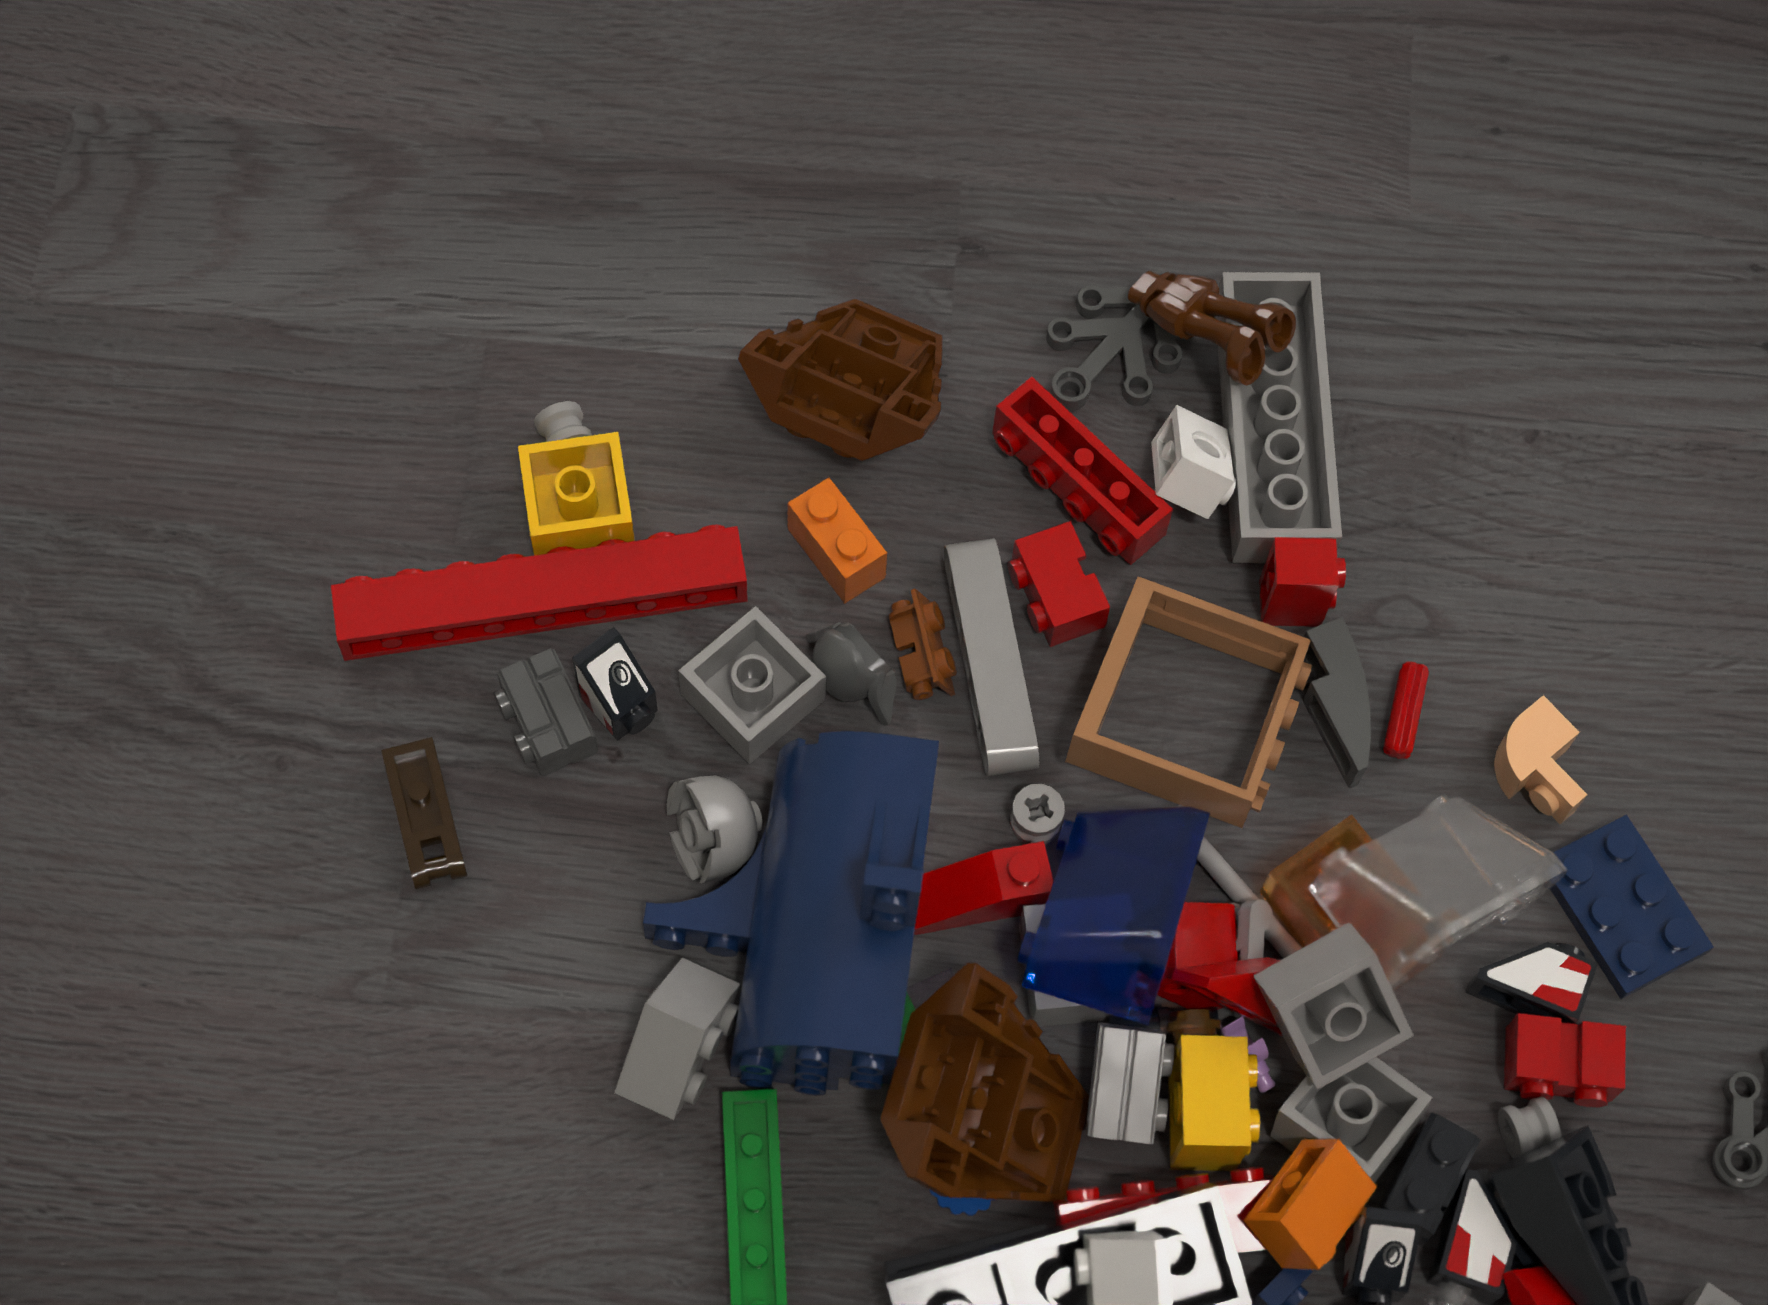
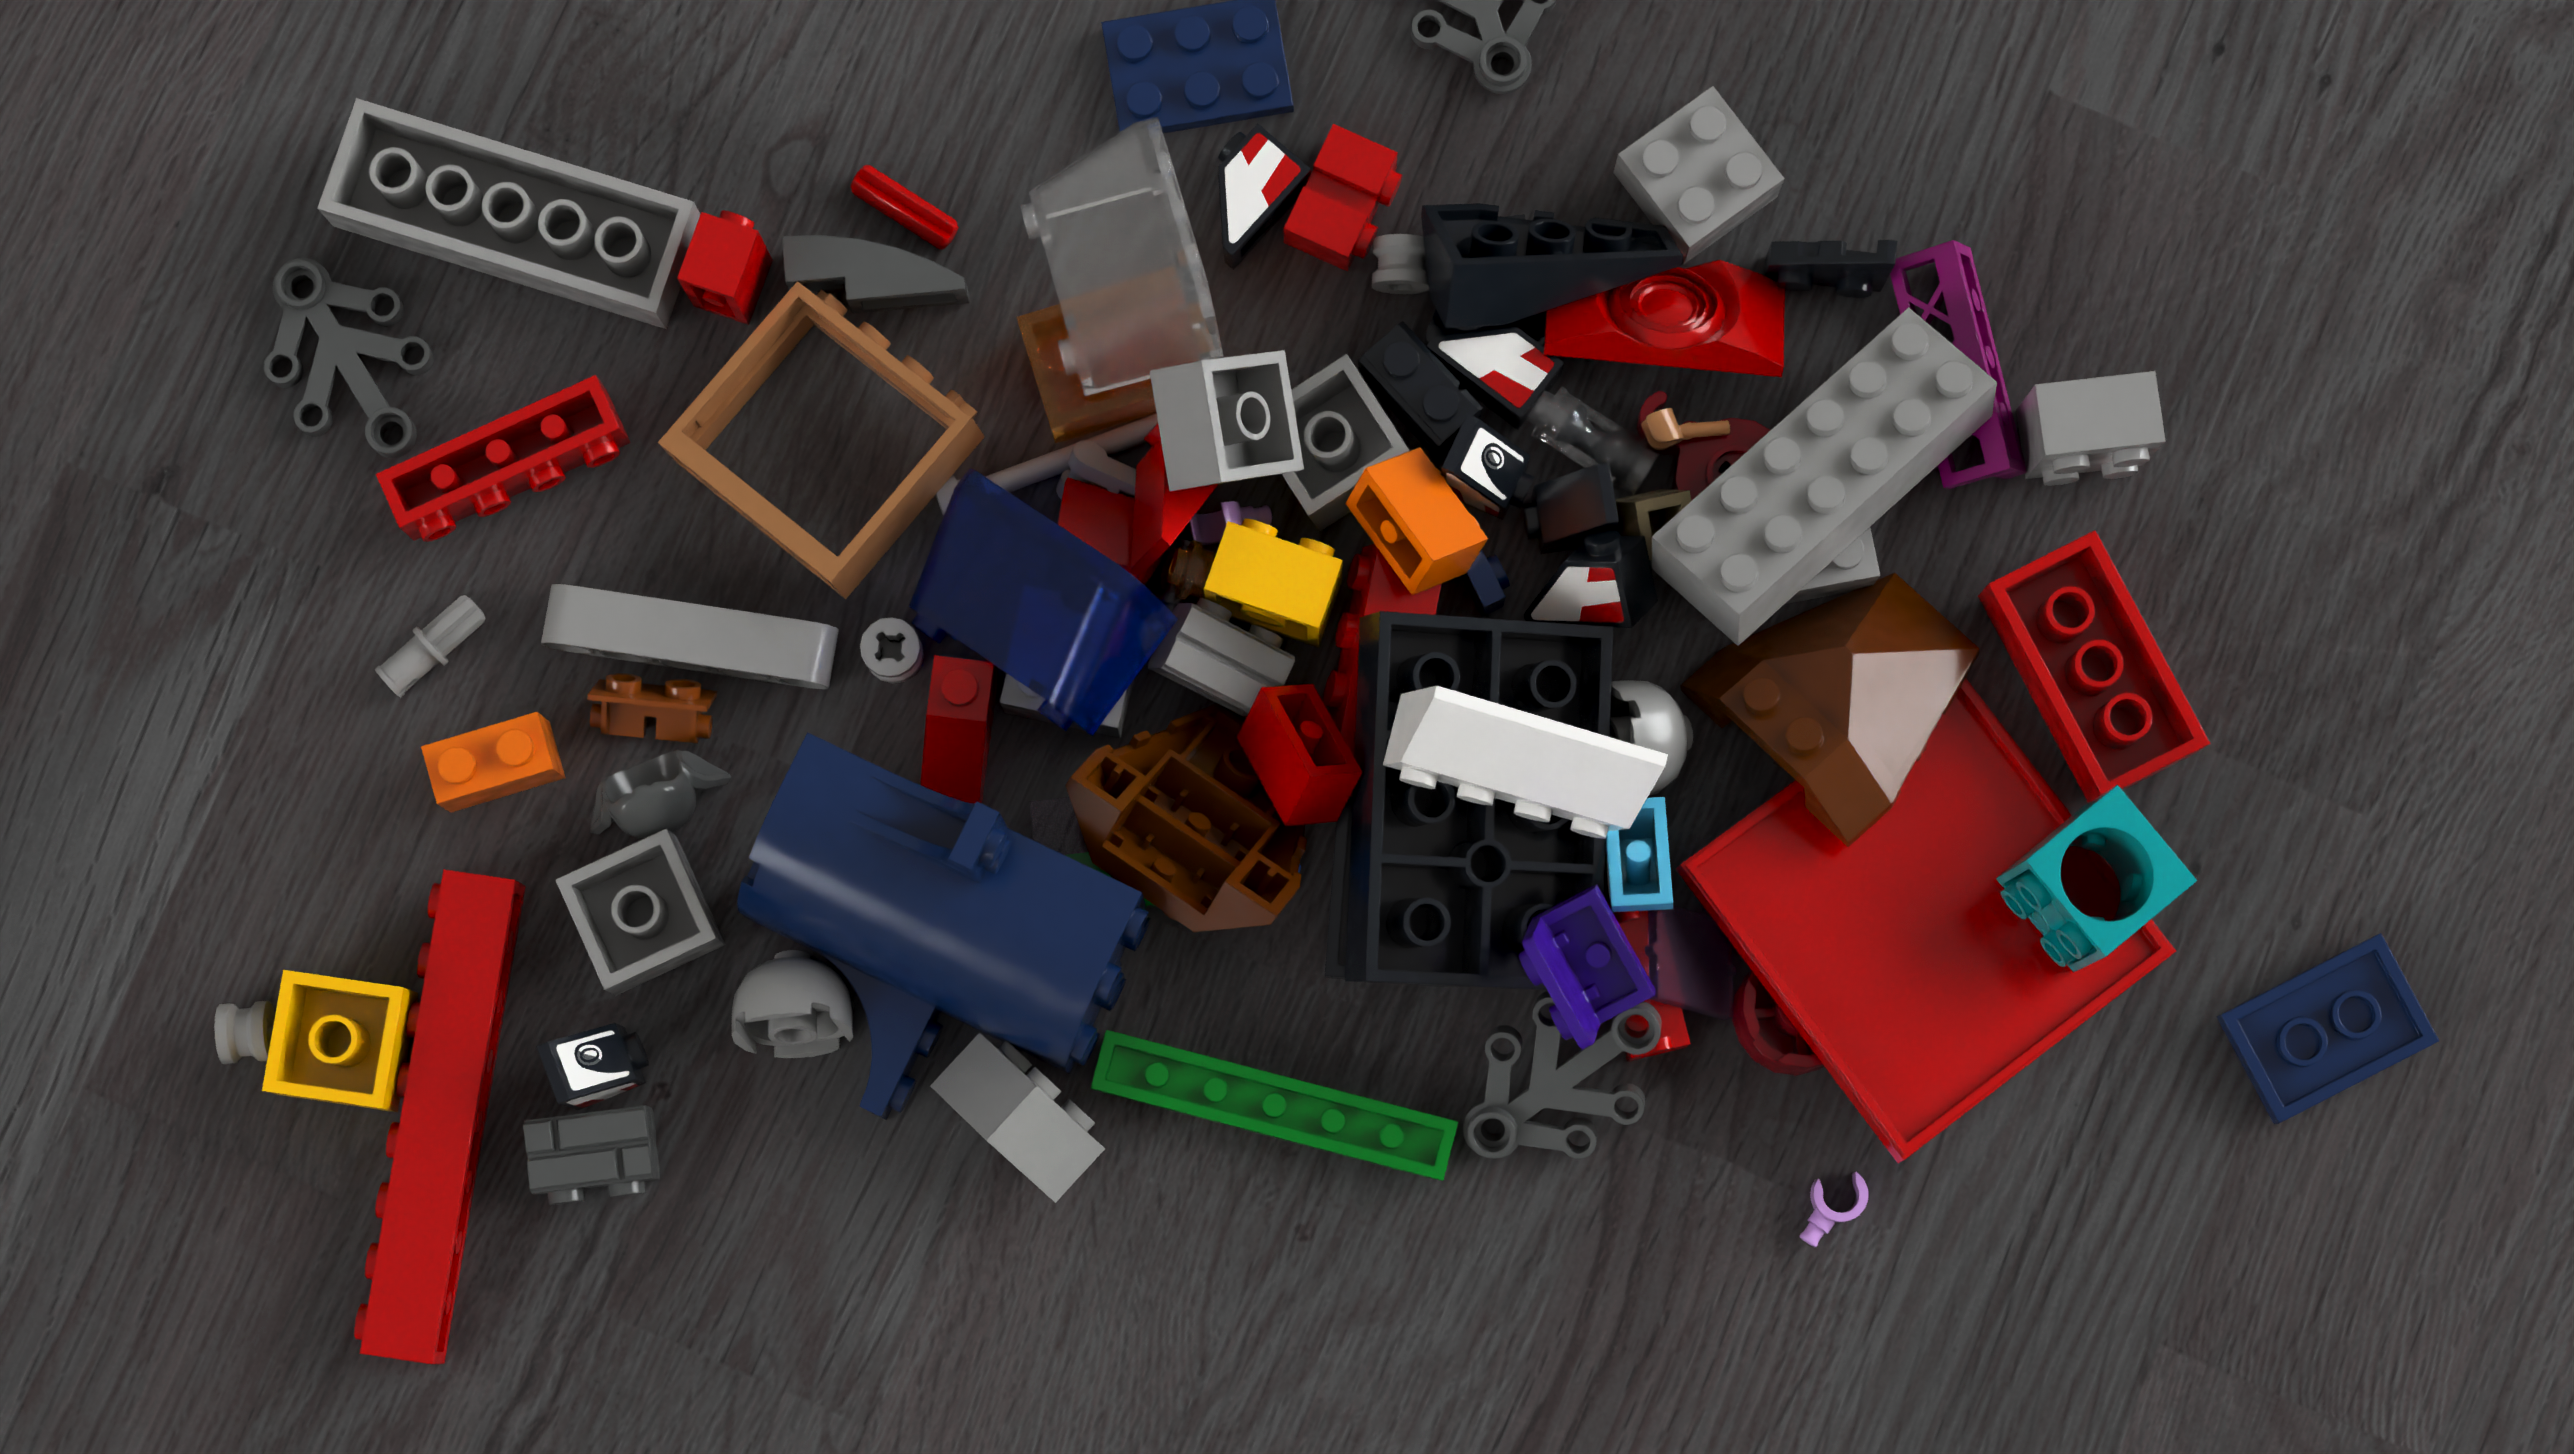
camera: 65 degrees left, 15 degrees up
dark brown plate [381,737,468,890] -> none
reddish brown wedge [738,299,942,461] -> none
red brick [1007,521,1110,647] -> none
reddish brown piece [1128,271,1296,386] -> none
white brick [1151,405,1236,519] -> none
light nougat brick [1494,695,1587,824] -> none
none -> light grey axle [375,595,486,698]
none -> red brick [1237,684,1362,826]

